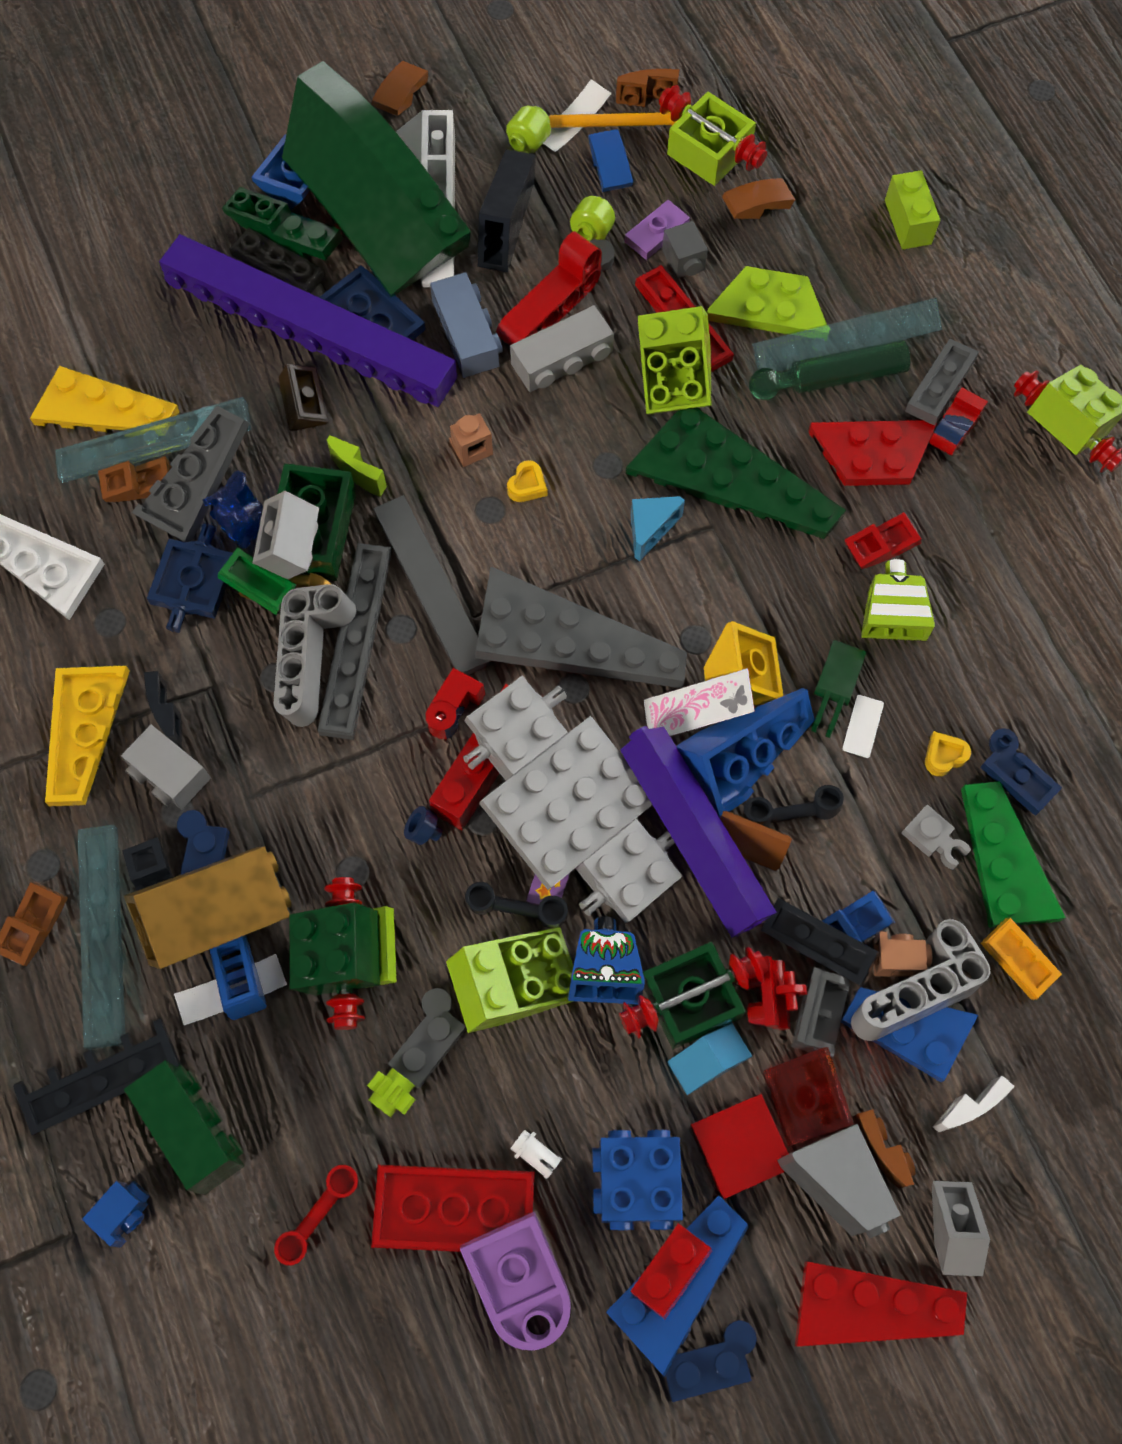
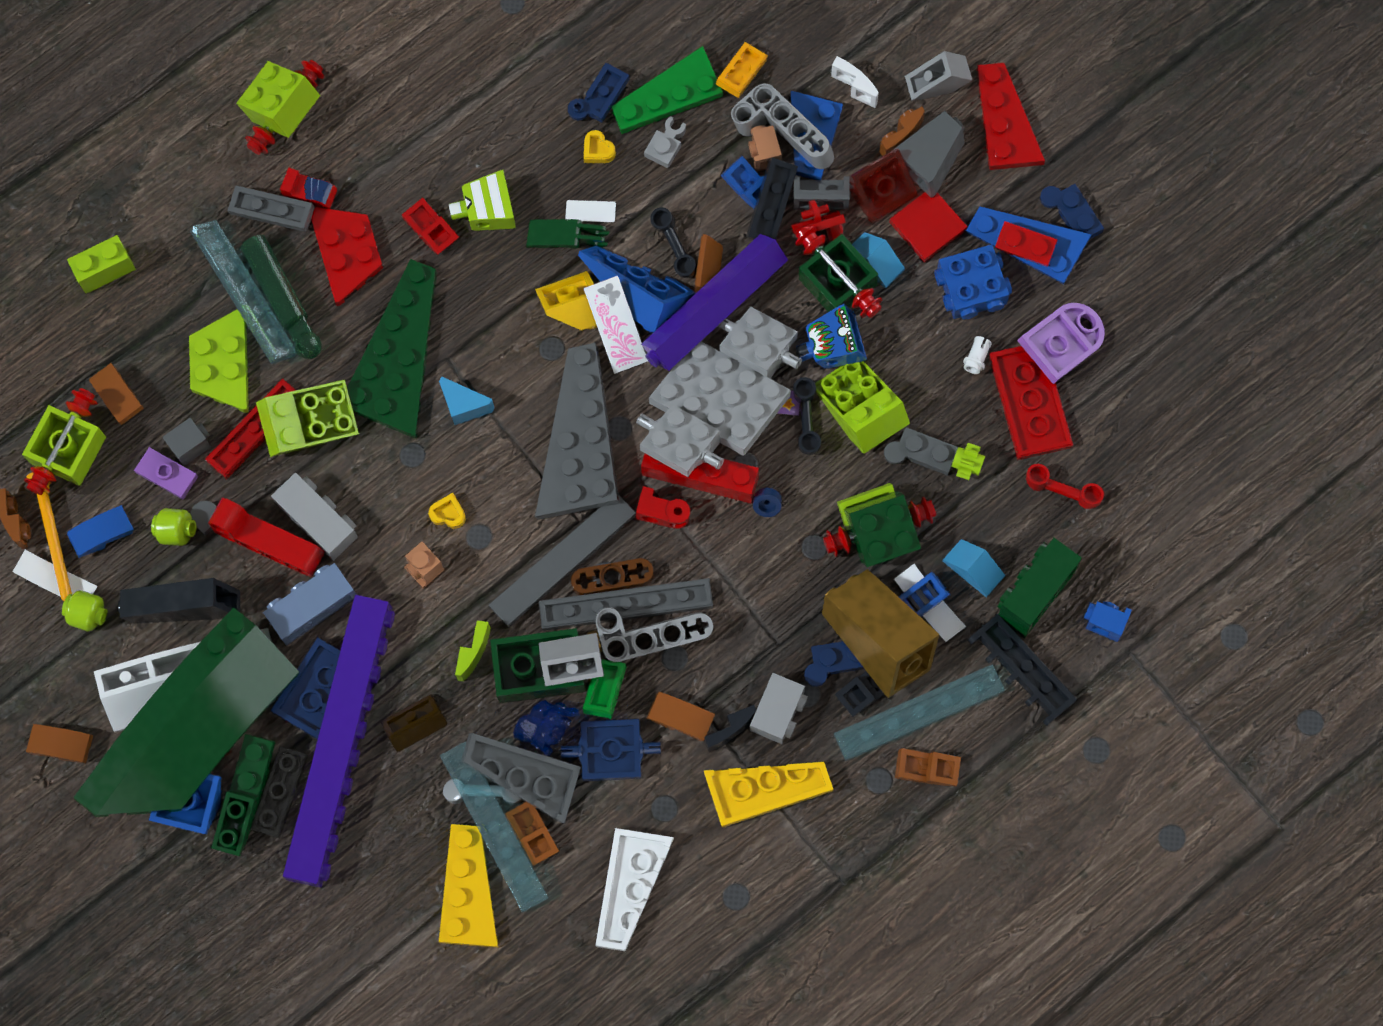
camera: 100 degrees left, 5 degrees up
none -> reddish brown beam [571,558,654,595]
none -> dark orange slope [647,692,715,742]
none -> dark azure slope [943,539,1005,598]

